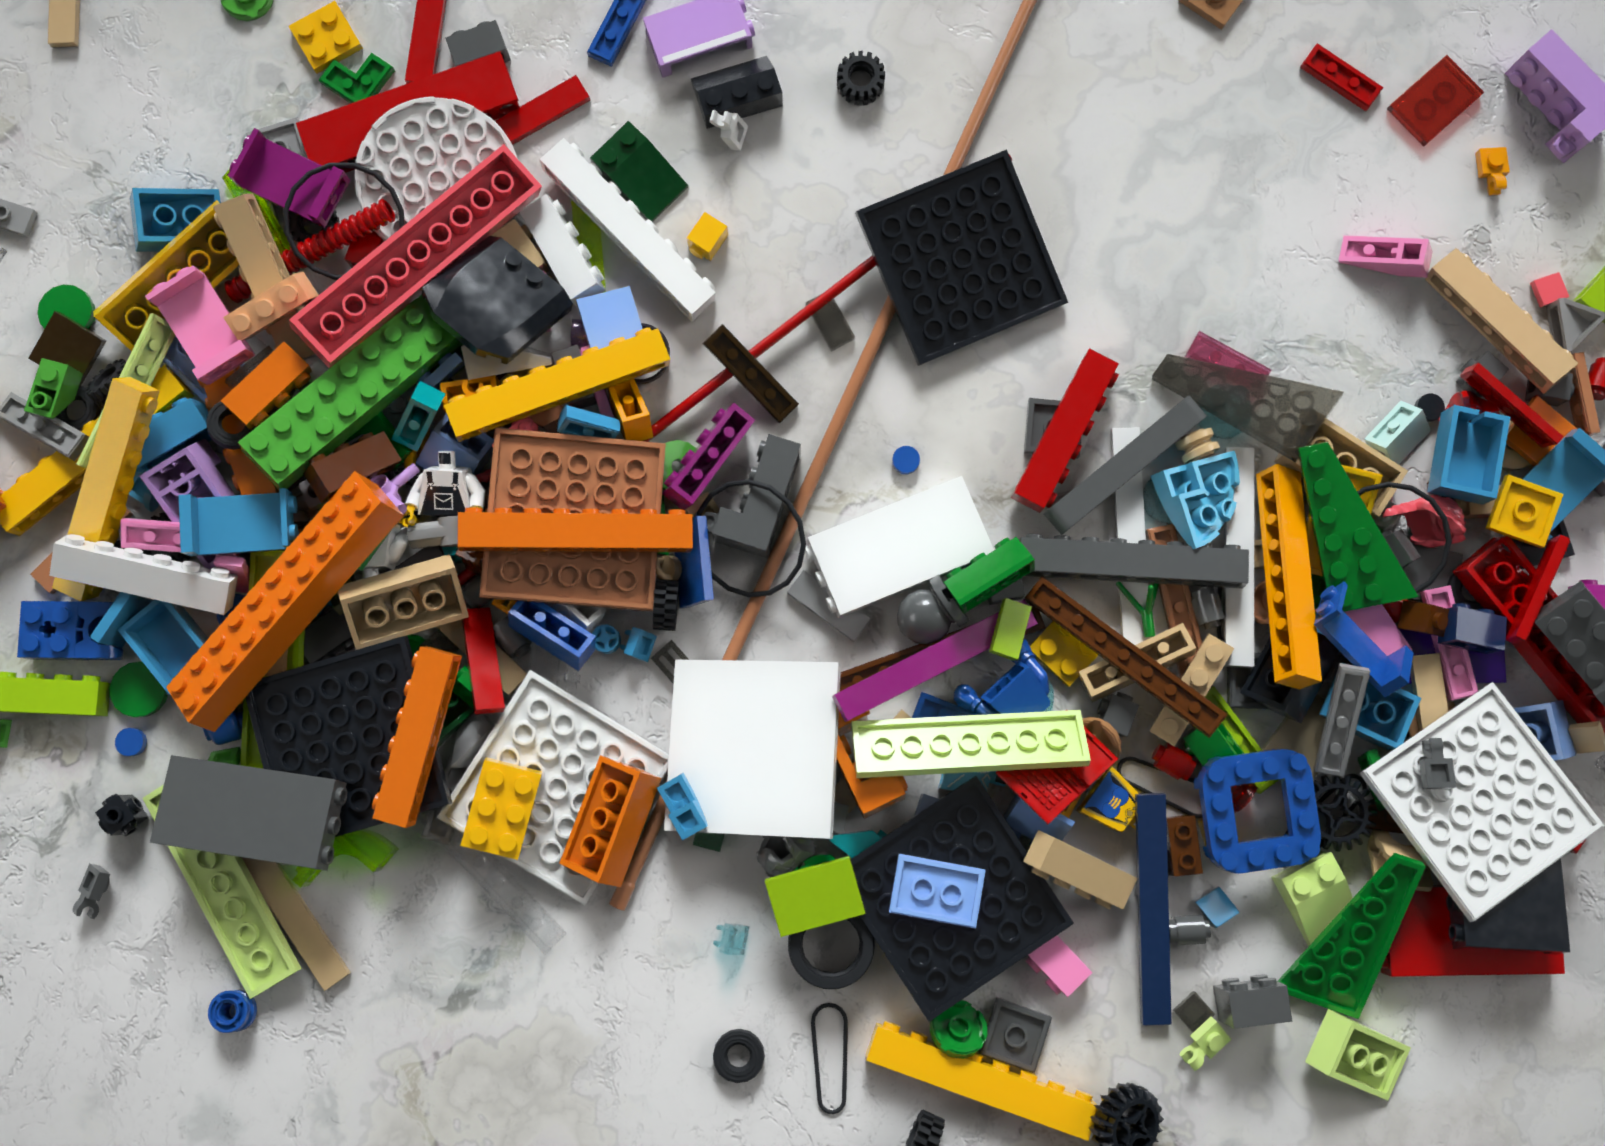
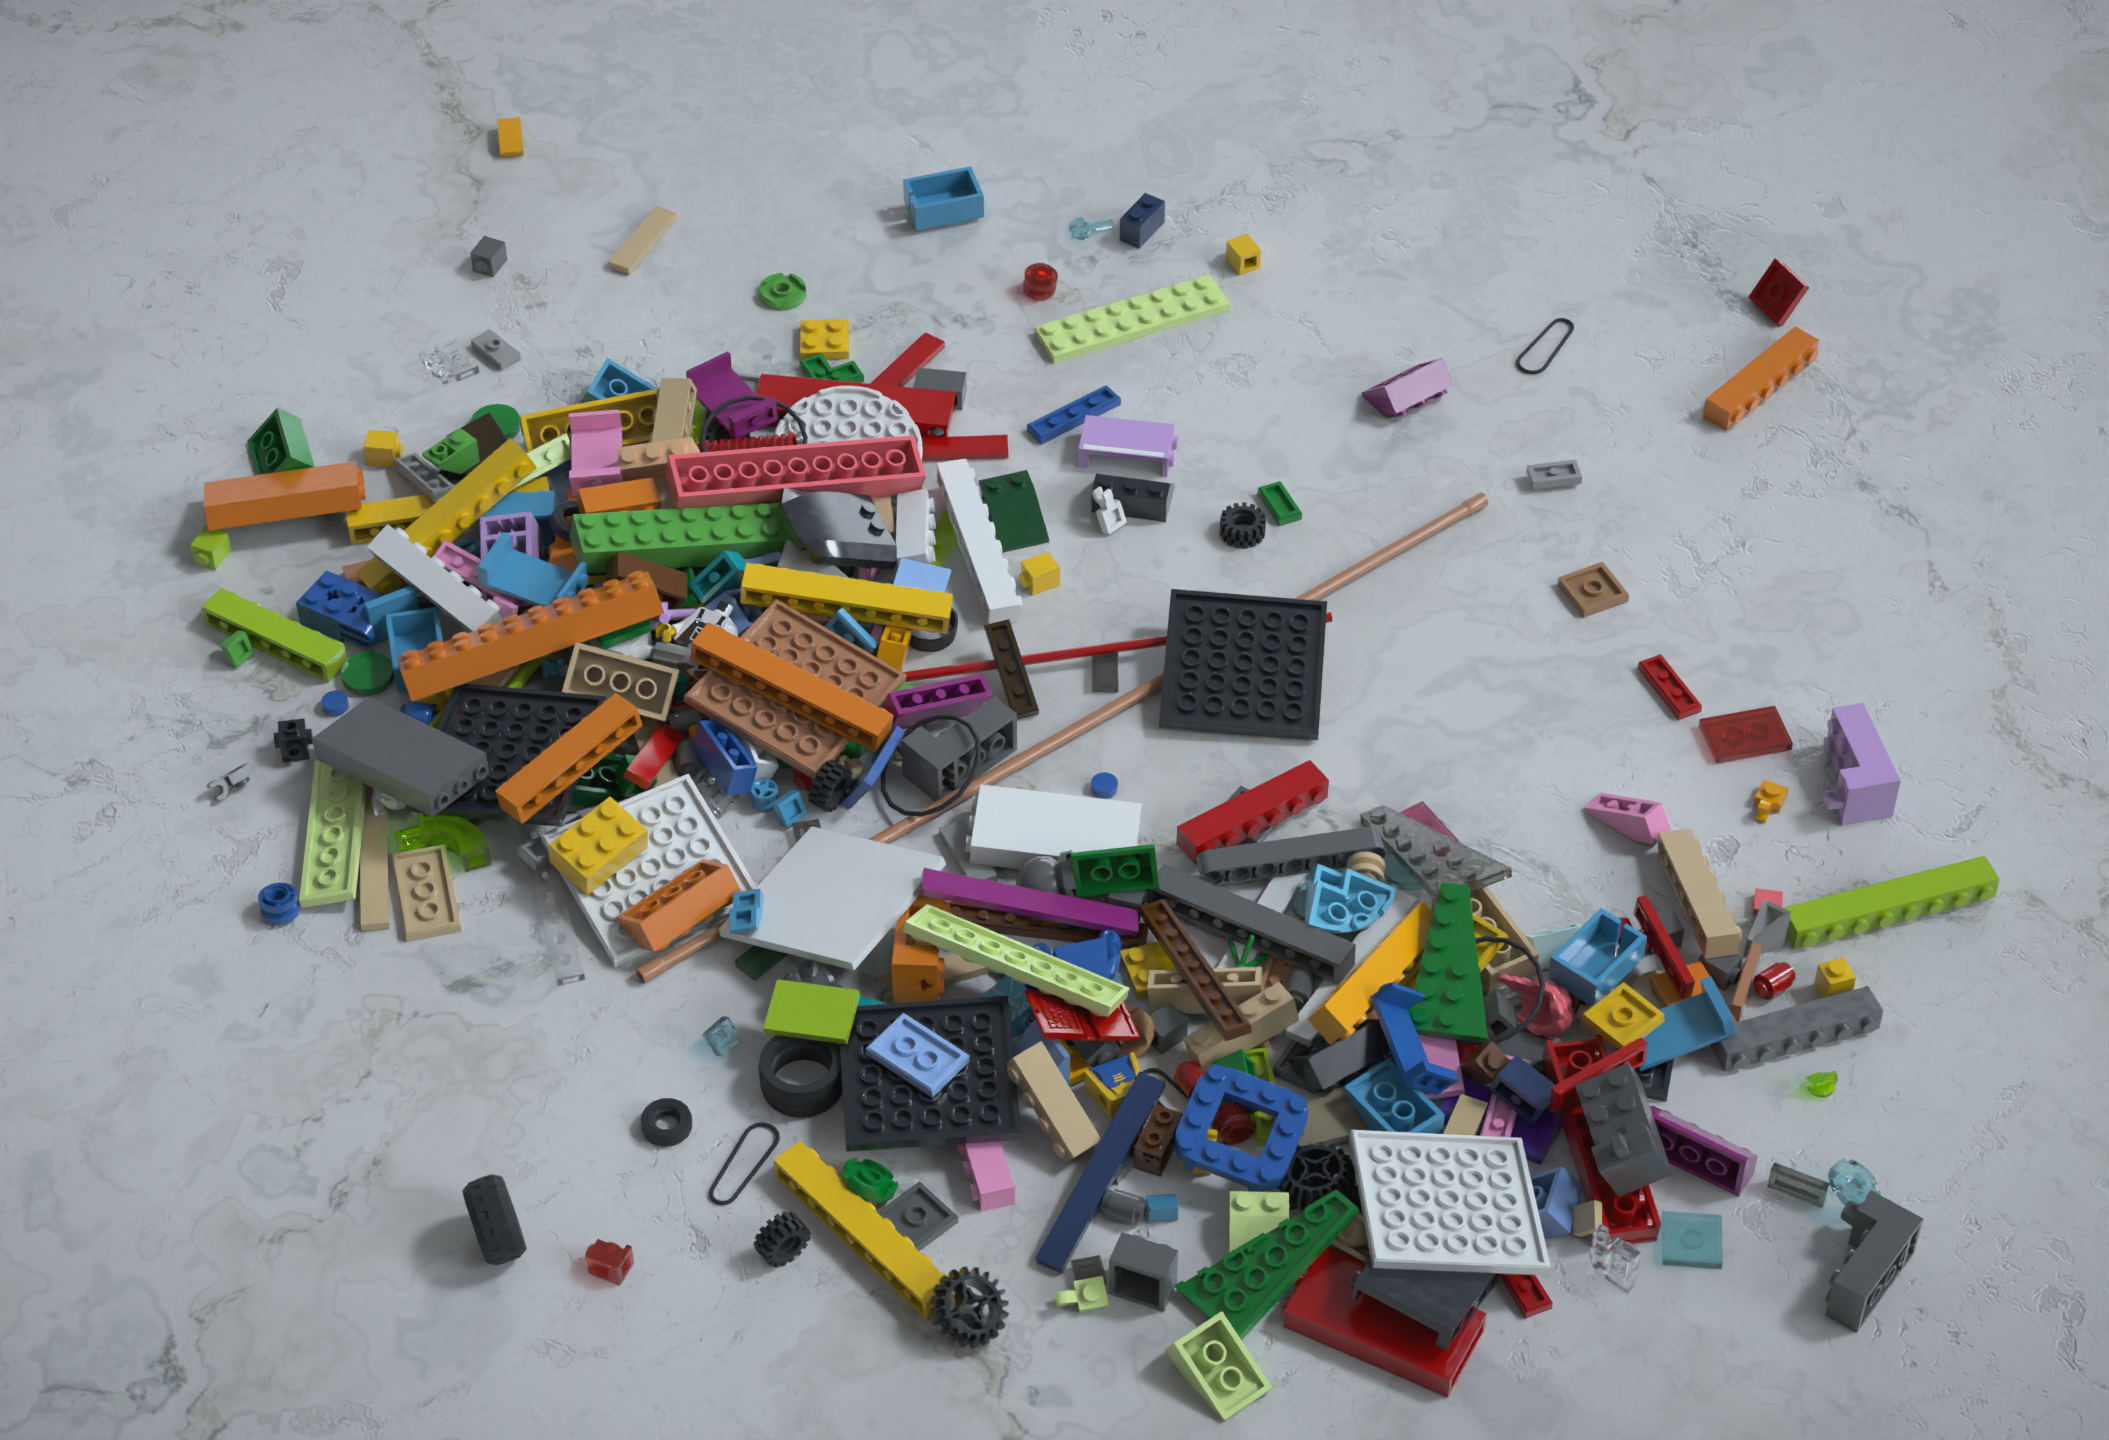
camera: 30 degrees right, 35 degrees down
lime tile [989,598,1031,661] -> none
light grey tile [1314,663,1370,777] -> none
dark grey plate [1419,738,1456,789] -> none
none -> tan tile [391,844,462,942]
none -> green tile [1257,481,1302,526]

